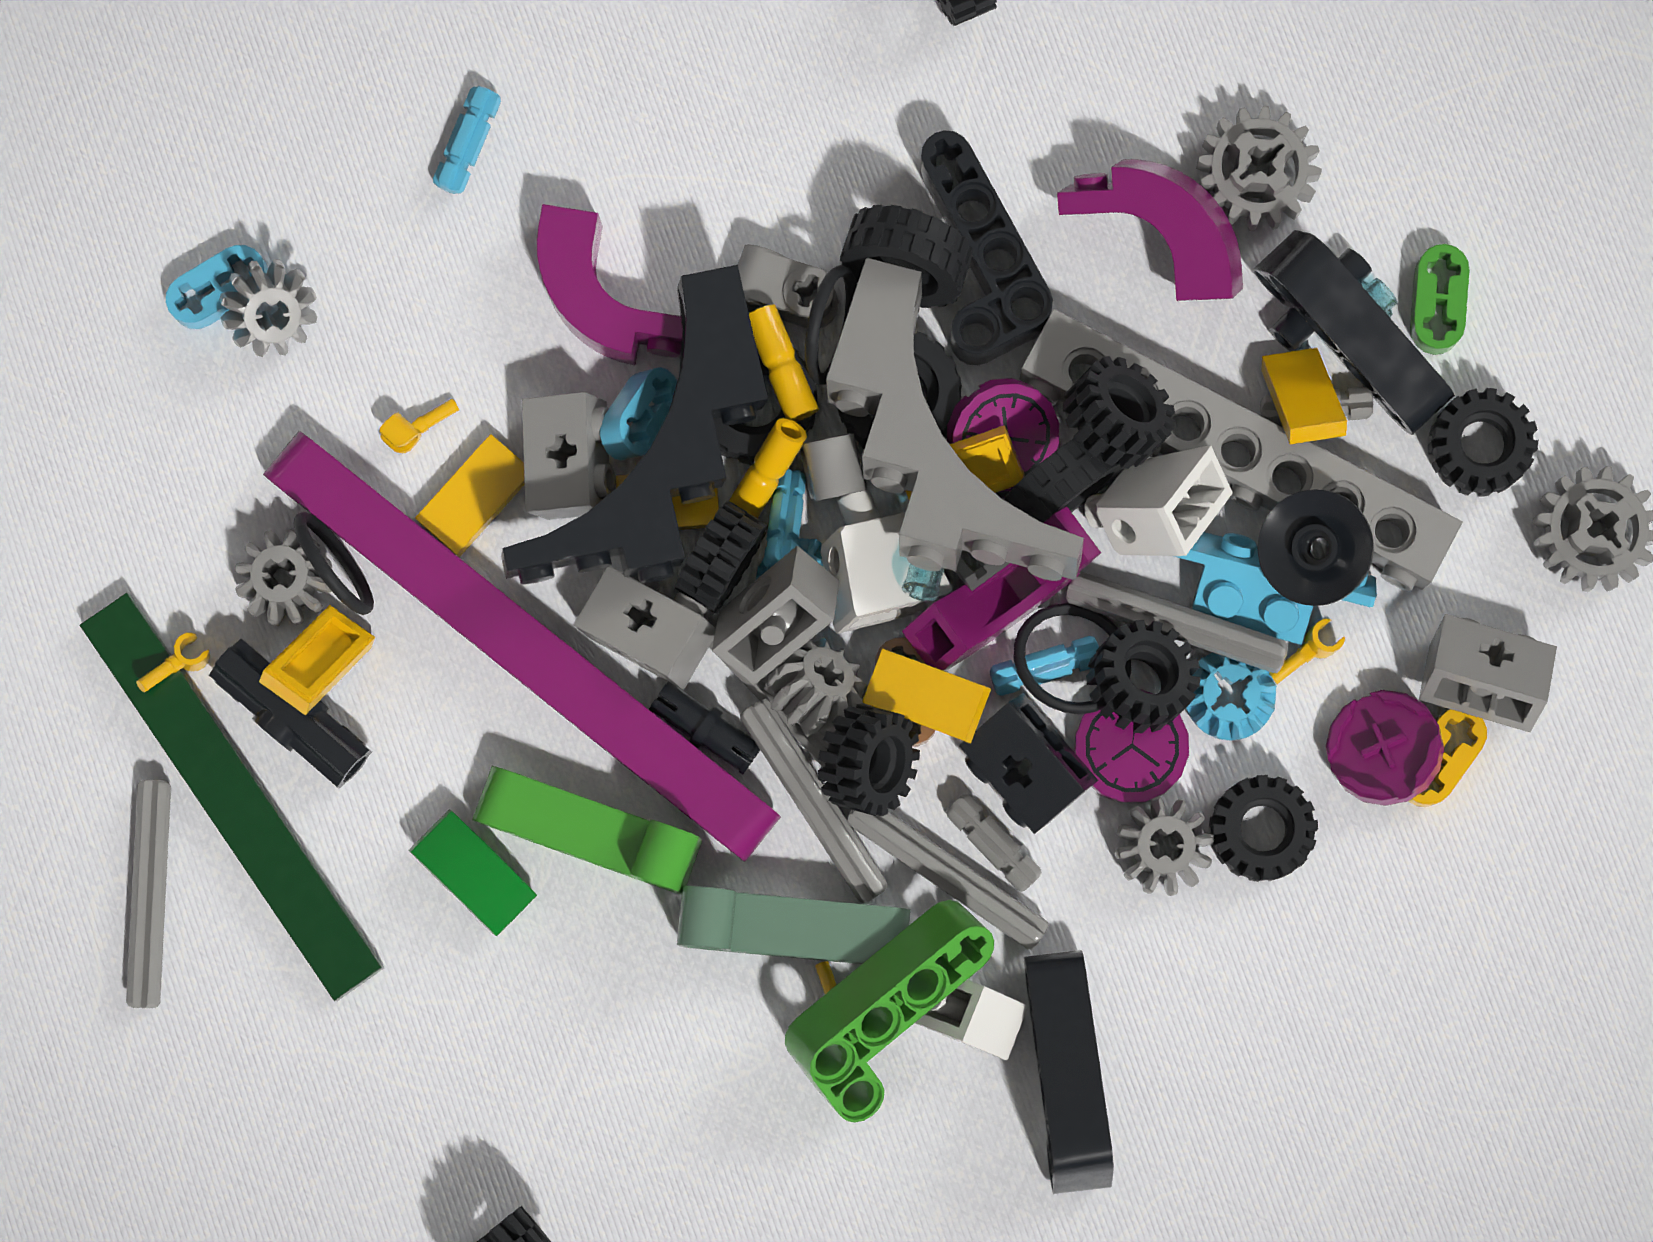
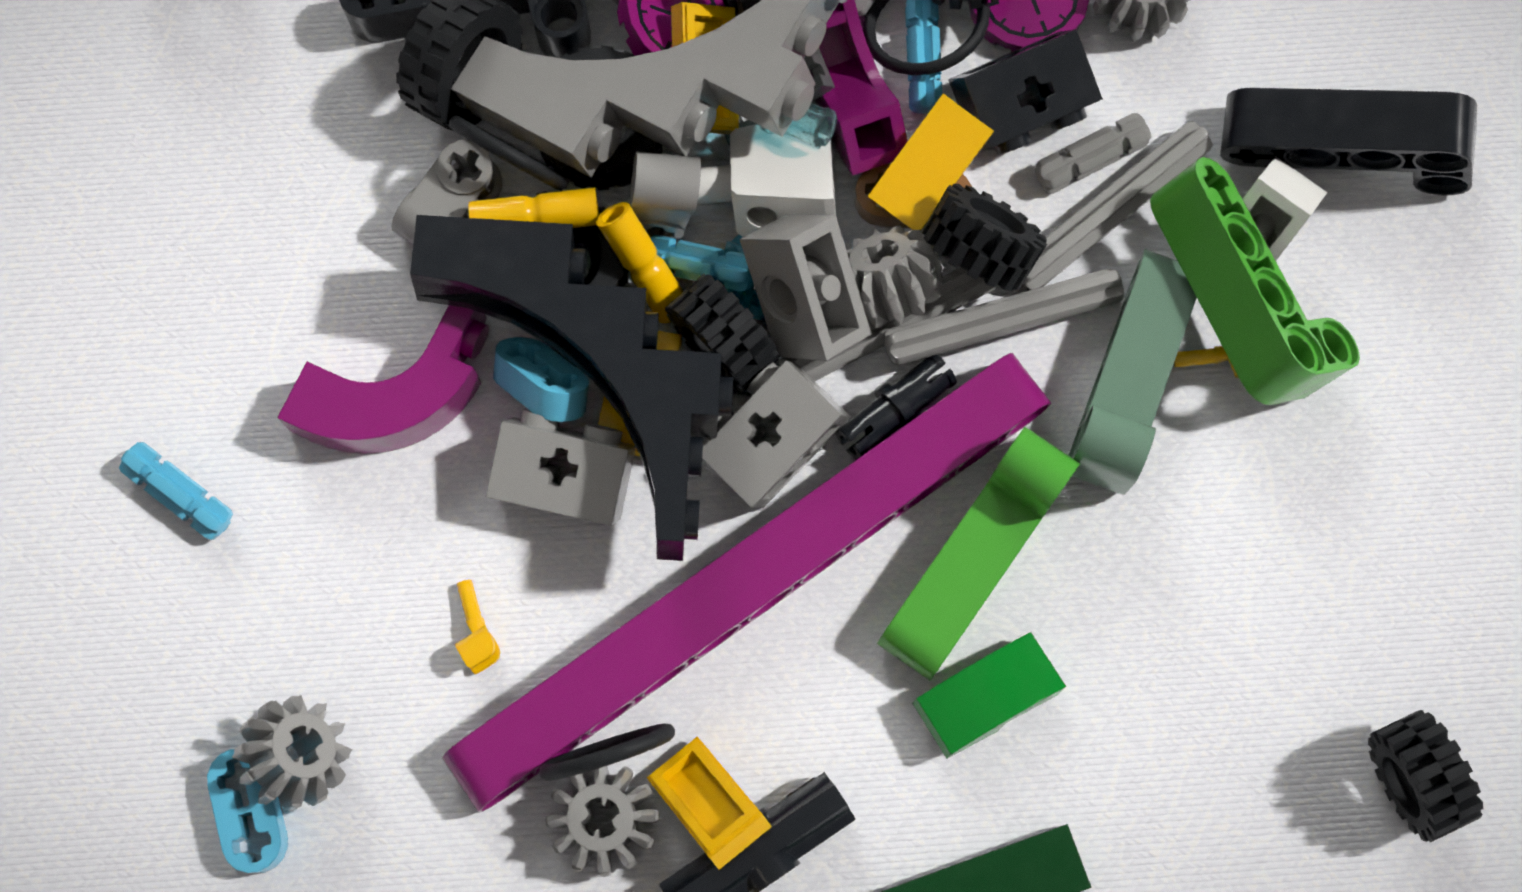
camera: 80 degrees left, 5 degrees down
yellow tile [415,434,525,558] -> none

